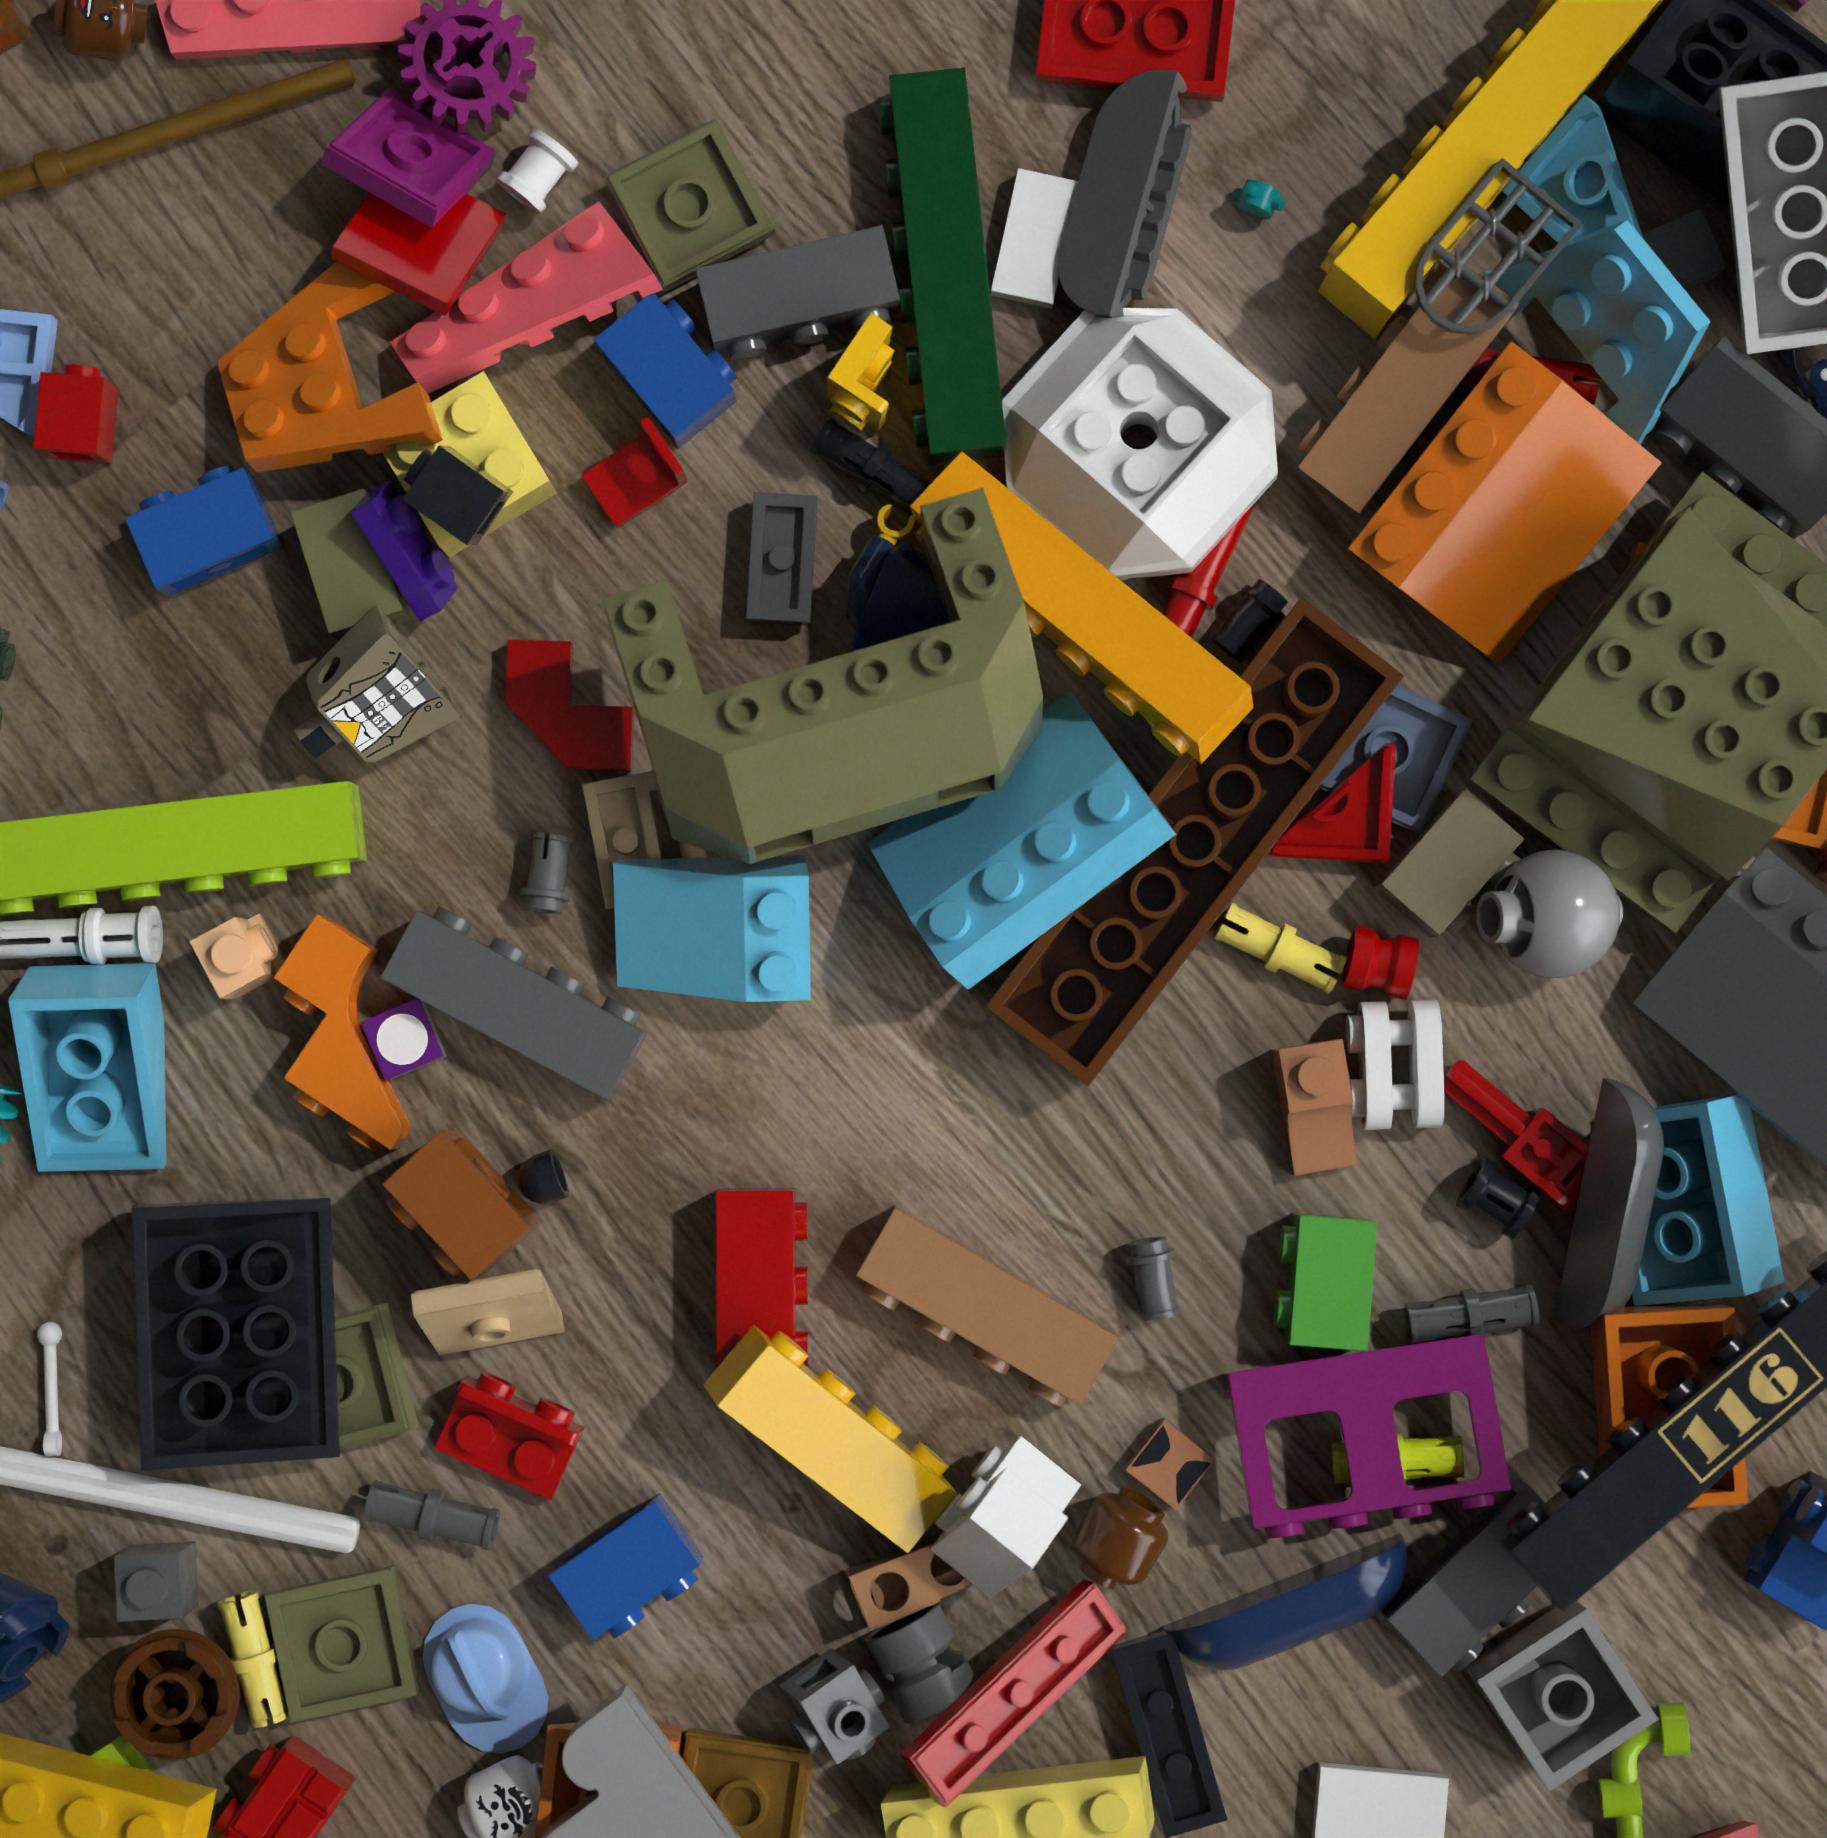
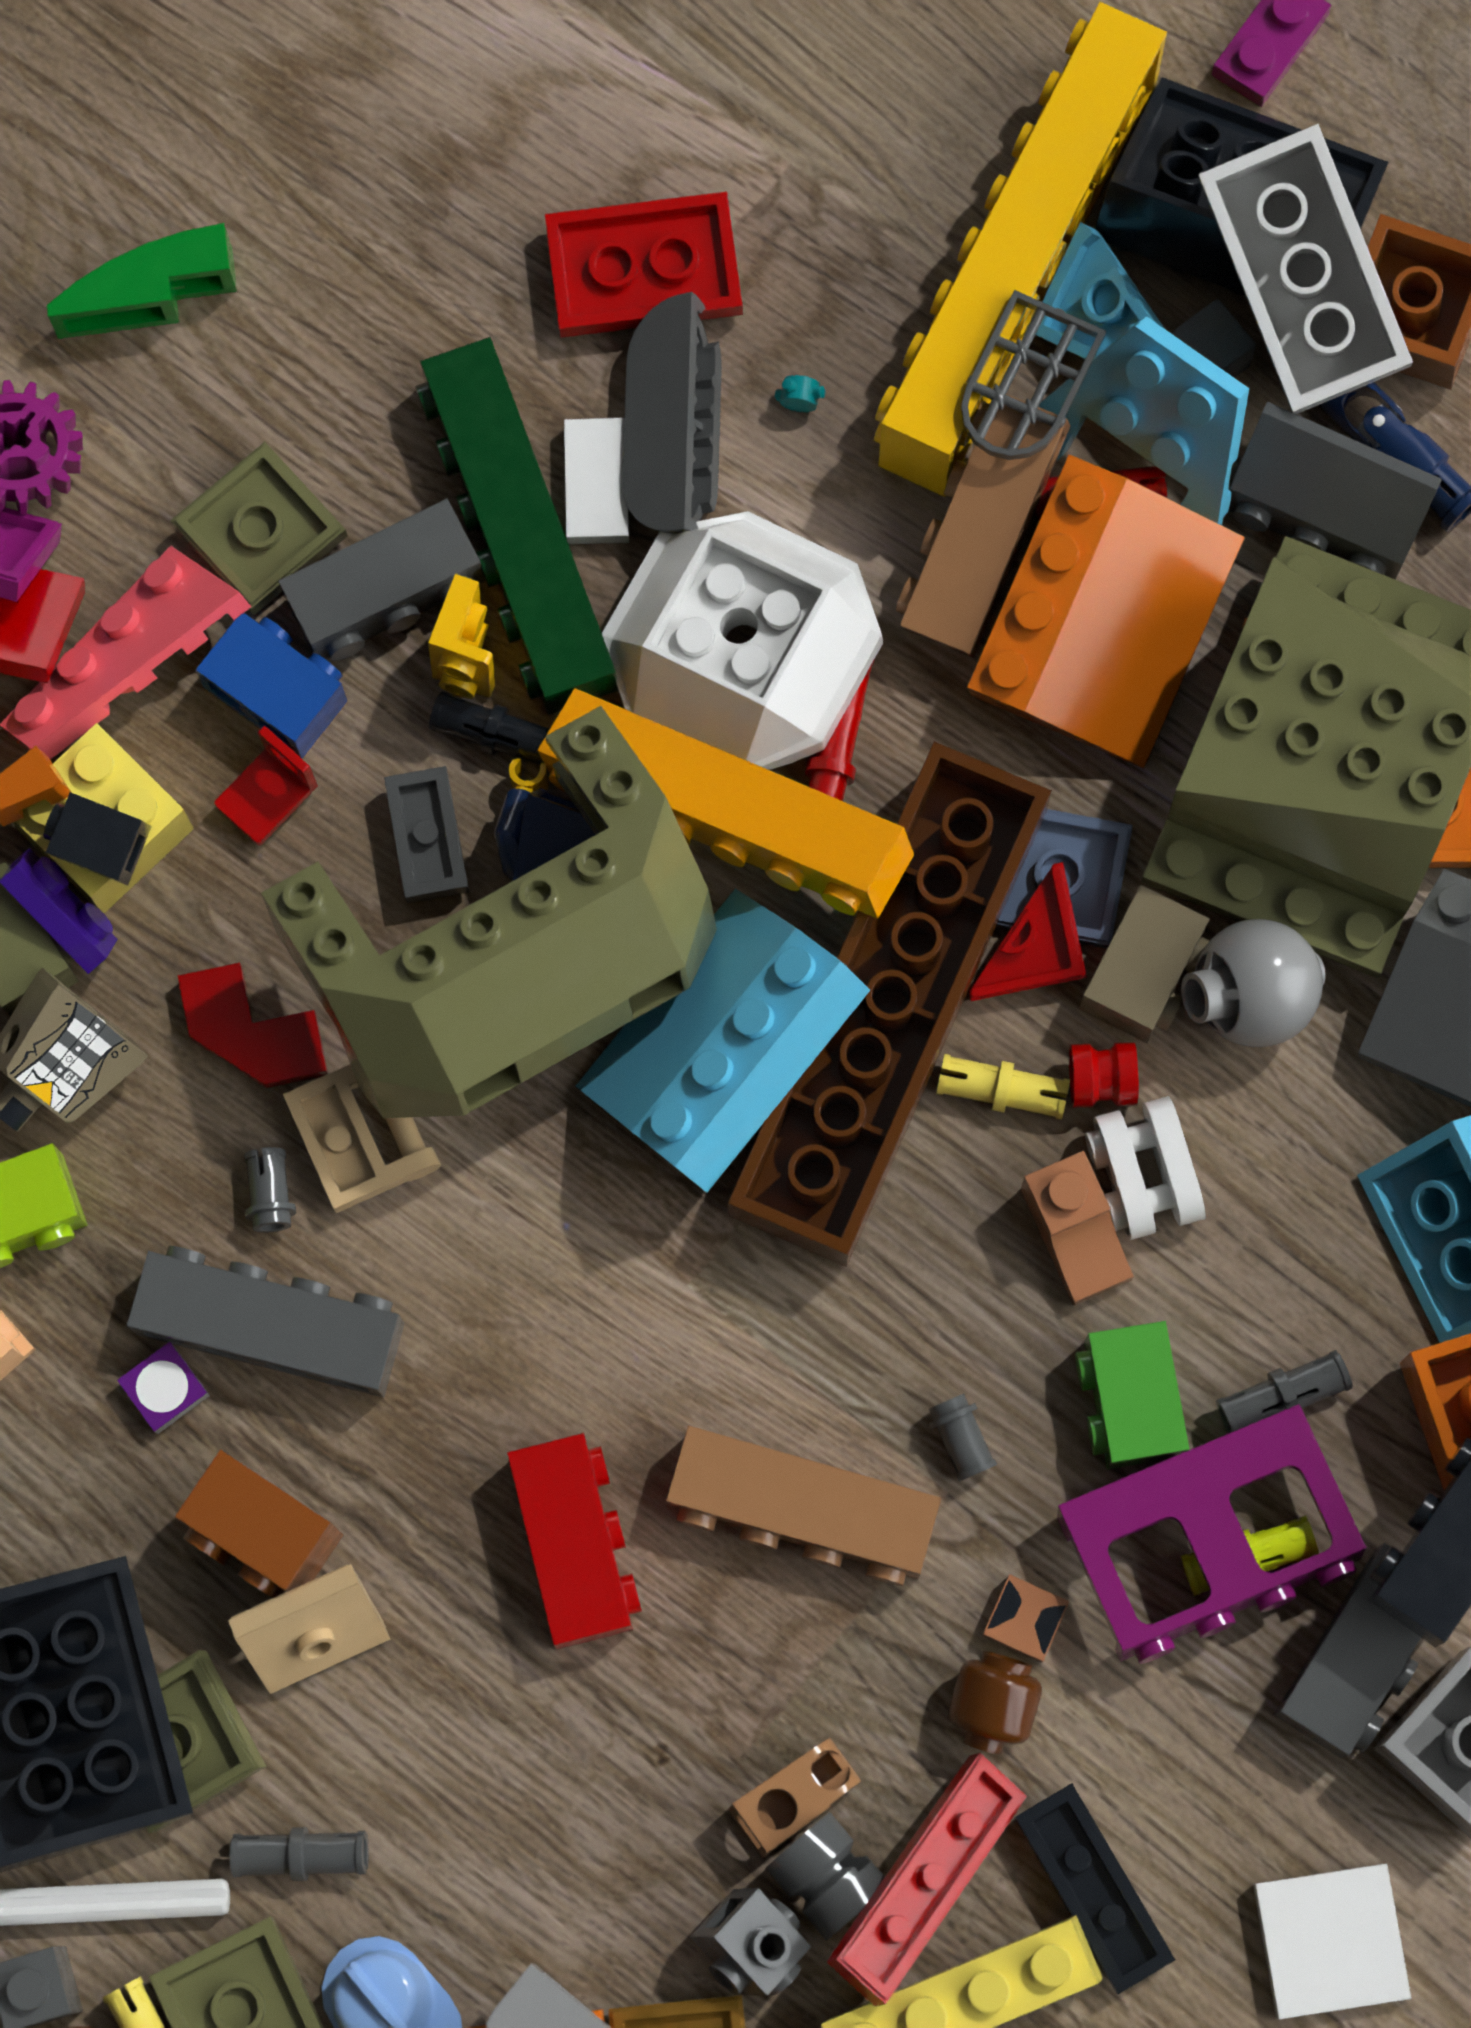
camera: 10 degrees left, 10 degrees down
orange arch [273,913,411,1152] -> none
red bracket [434,1372,585,1500] -> none
white bush [495,128,578,214] -> none
black hinge [517,1149,569,1204] -> none
blue piece [549,1494,703,1640] -> none
medium azure slope [613,855,811,1002] -> none
yellow brick [703,1325,958,1553] -> none
white brick [930,1436,1081,1599] -> none
dark blue brick [1163,1534,1407,1670] -> none
black pin [1209,579,1288,663] -> none
red connector [1444,1060,1589,1217] -> none
black bush [1455,1158,1541,1239] -> none
dark grey brick [1554,1078,1664,1329] -> none

